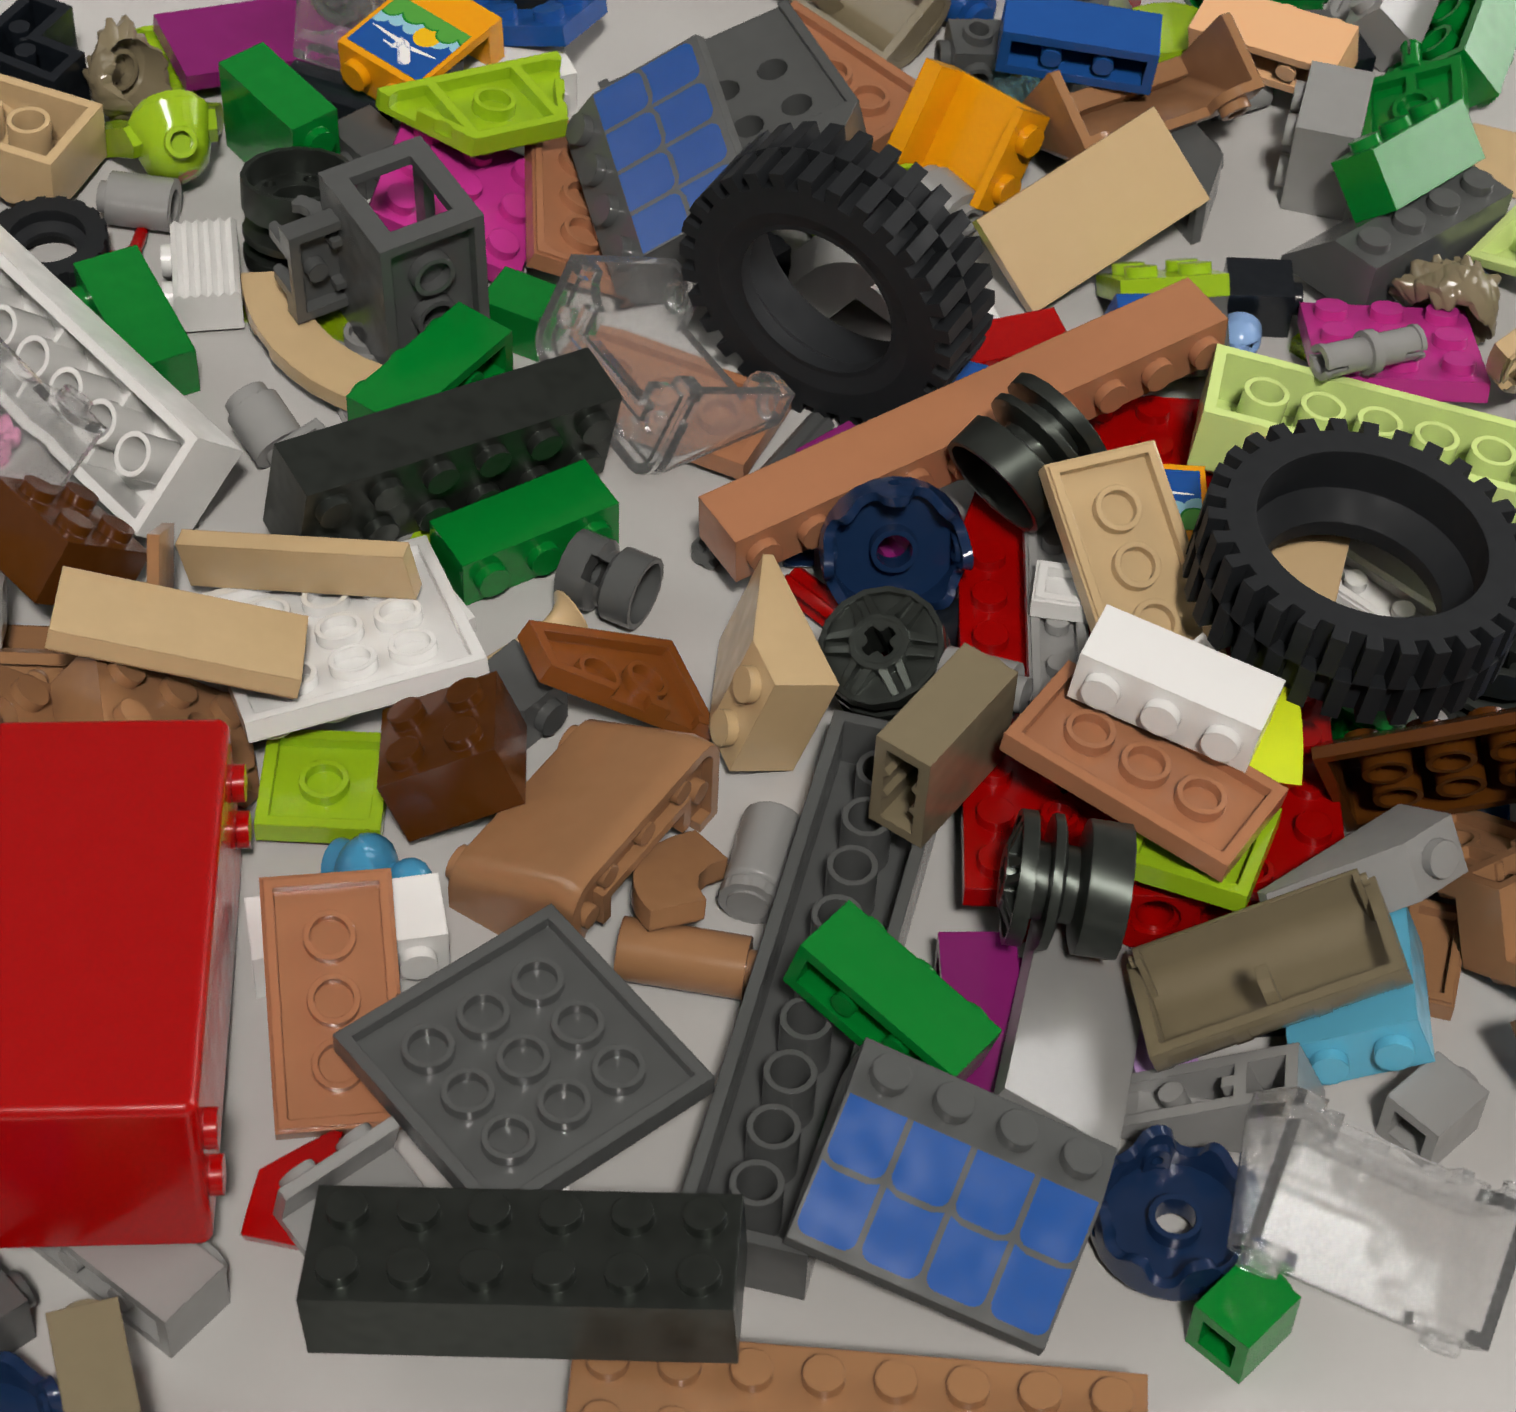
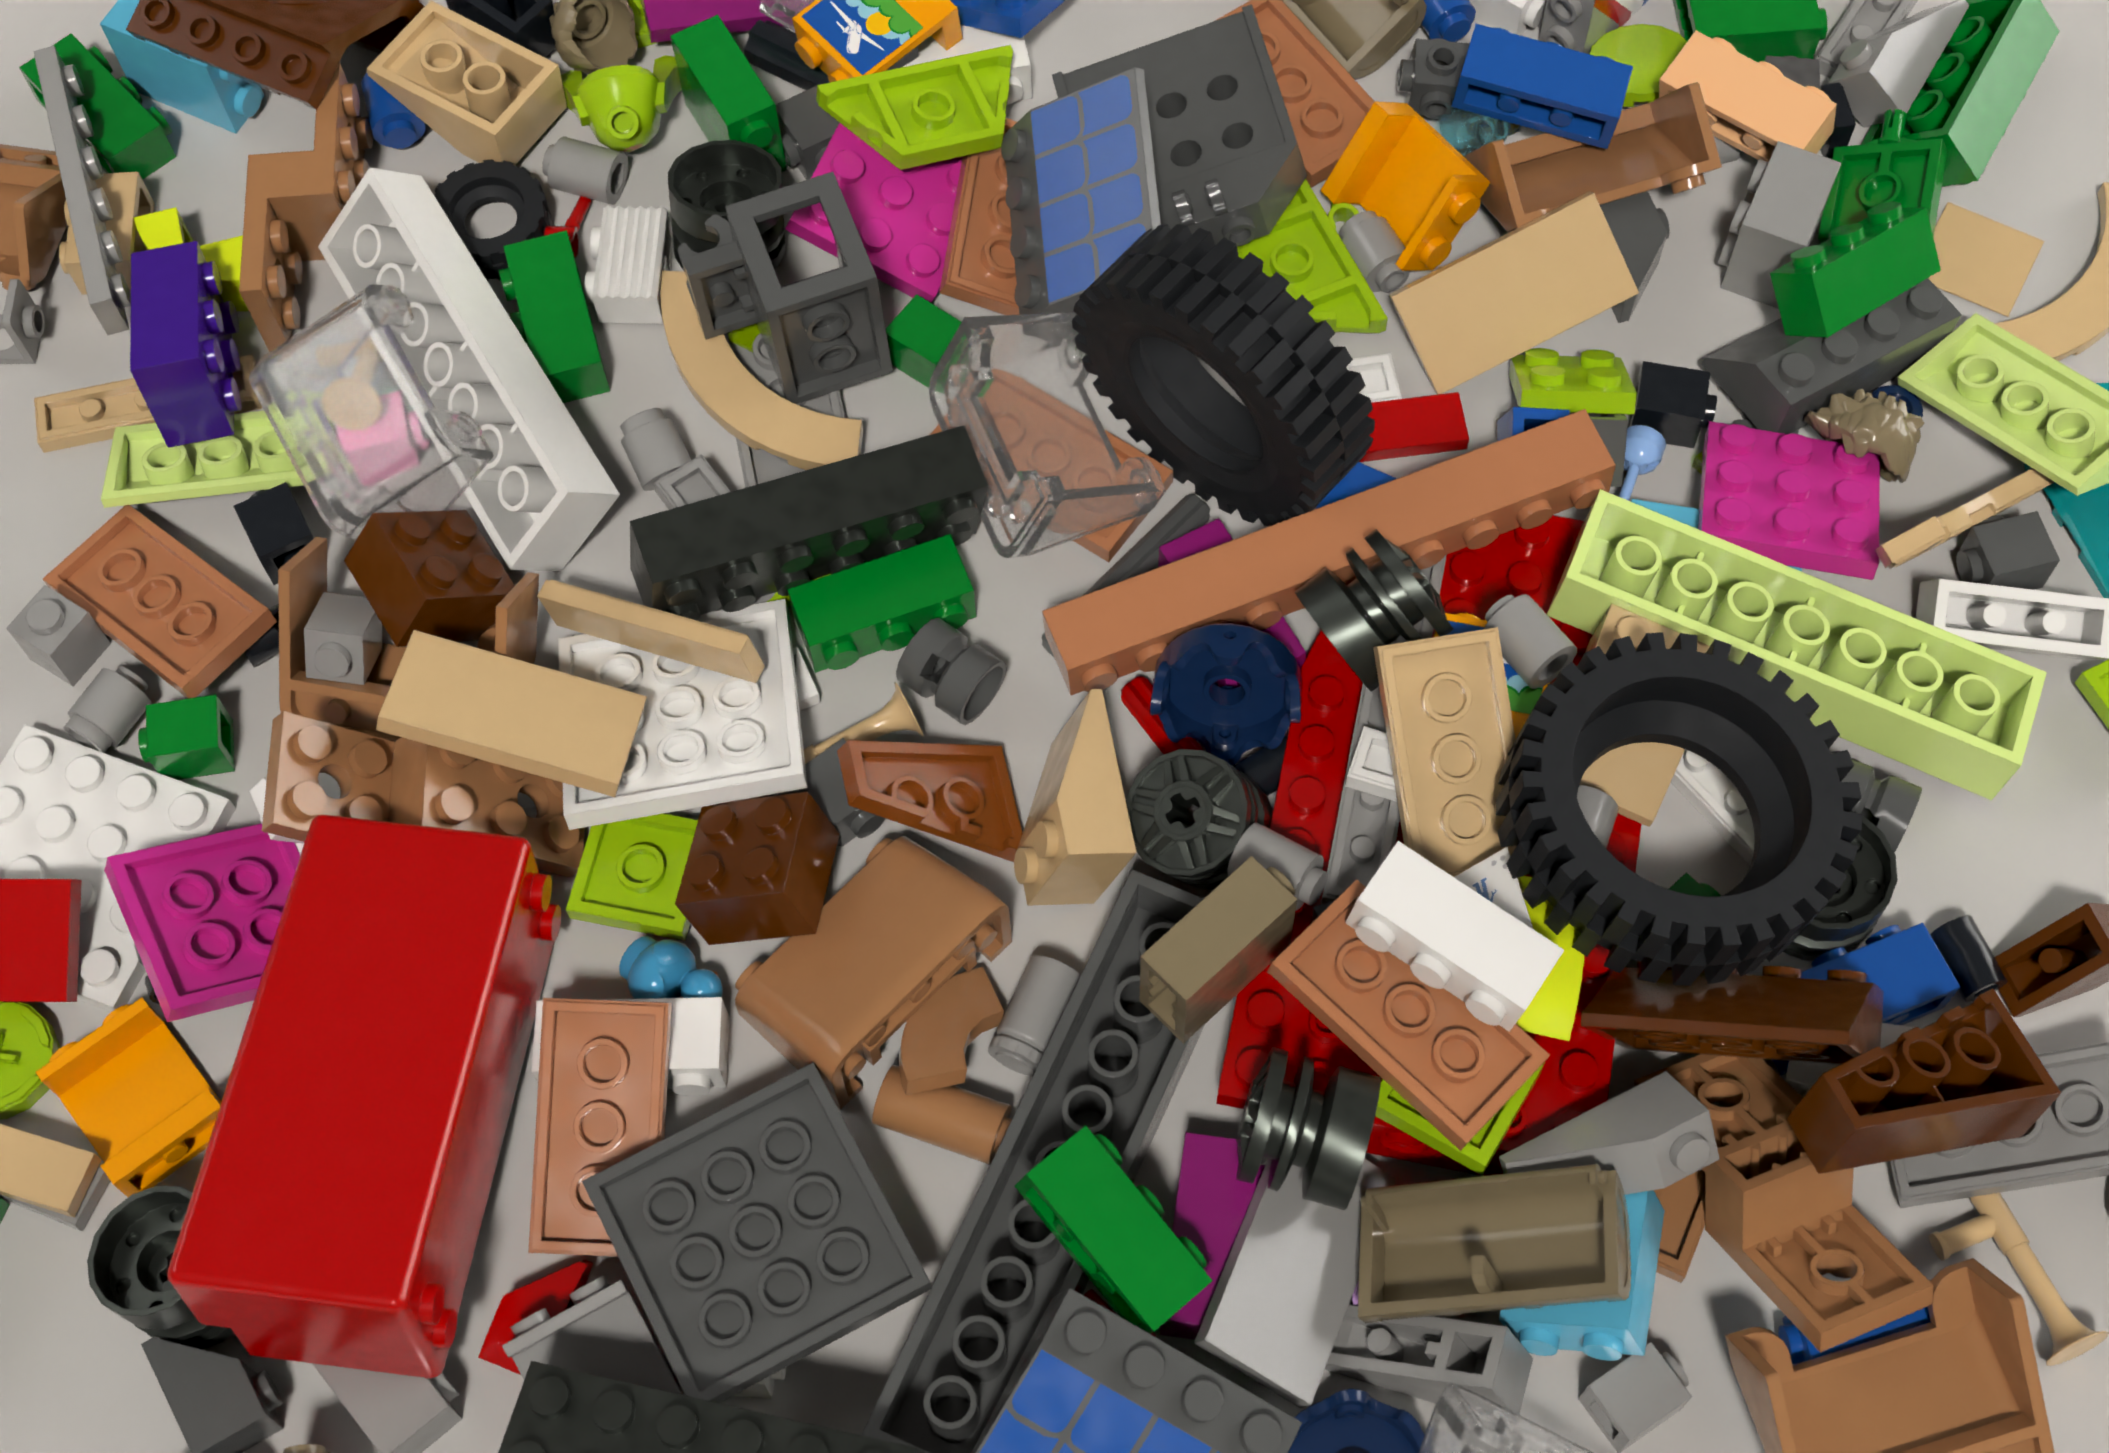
camera: 15 degrees right, 15 degrees up
green brick [346,302,513,421] -> none
light grey pin [1309,324,1428,381] -> none
none -> light grey brick [1484,594,1577,689]

